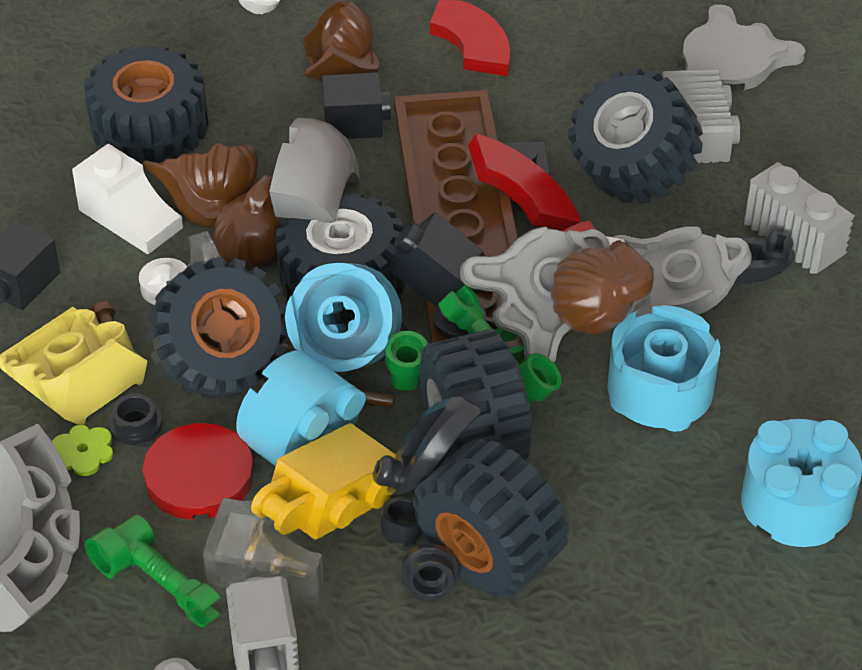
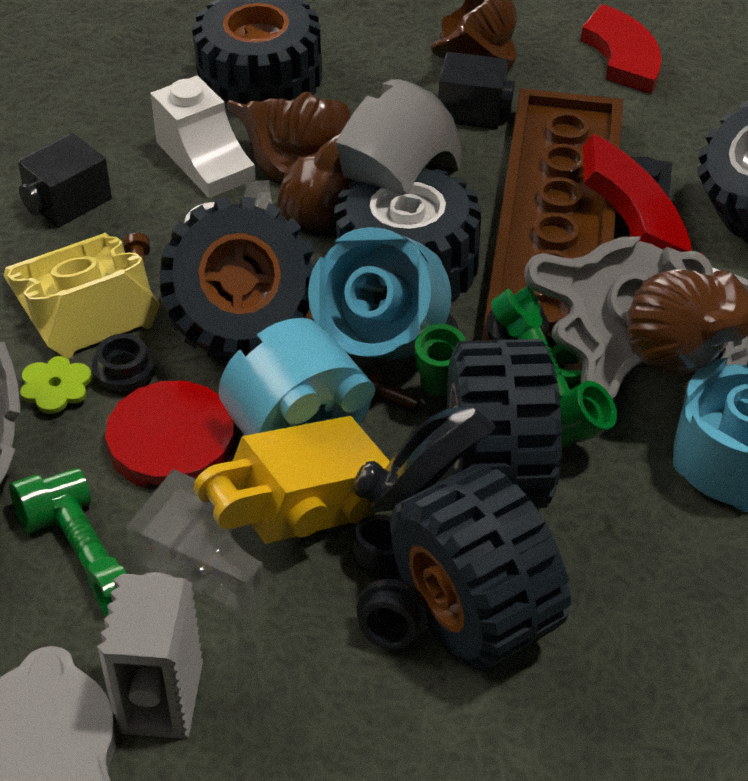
camera: 15 degrees right, 0 degrees up
black brick [389,212,482,307] -> none

